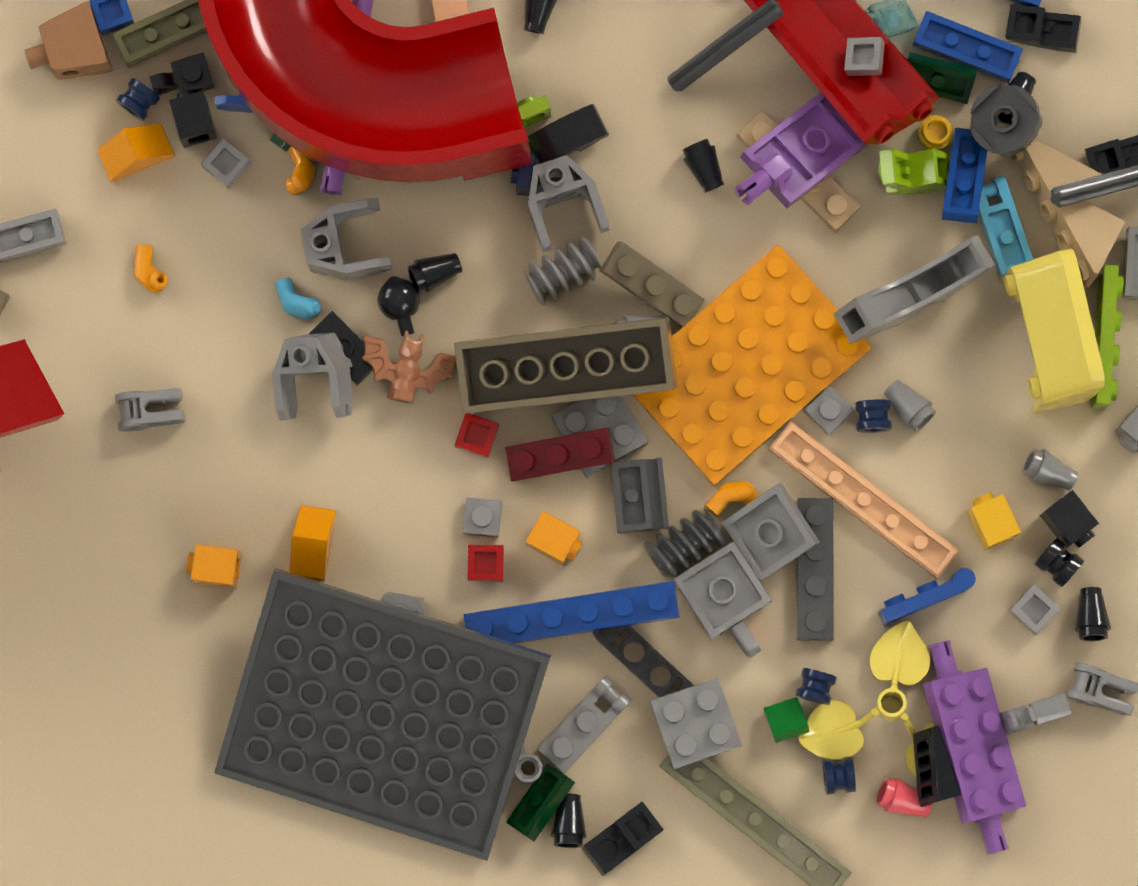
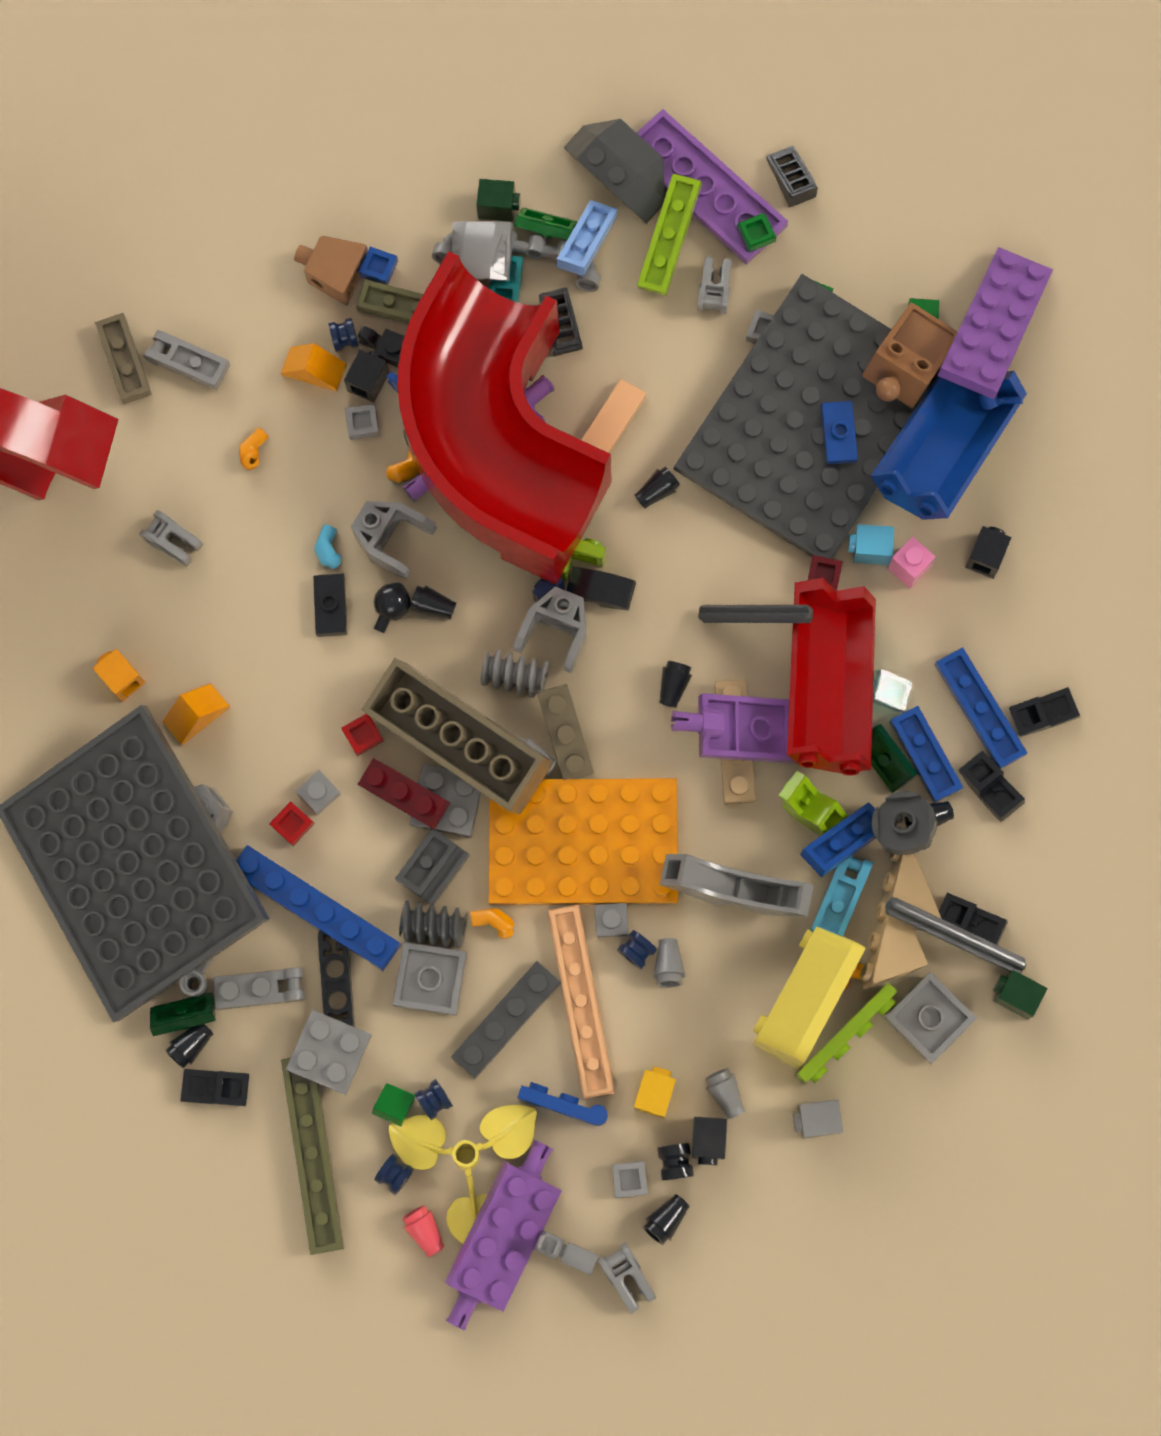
camera: 45 degrees right, 5 degrees down
light grey piece [272,333,353,421] -> none
nougat animal [361,331,456,404] -> none
light orange brick [526,511,583,566] -> none
light grey plate [722,483,820,582] -> none
light grey tile [731,621,761,658] -> none
light grey plate [844,37,885,76] -> none
black slope [913,725,960,807] -> none
yellow plate [918,115,953,150] -> none

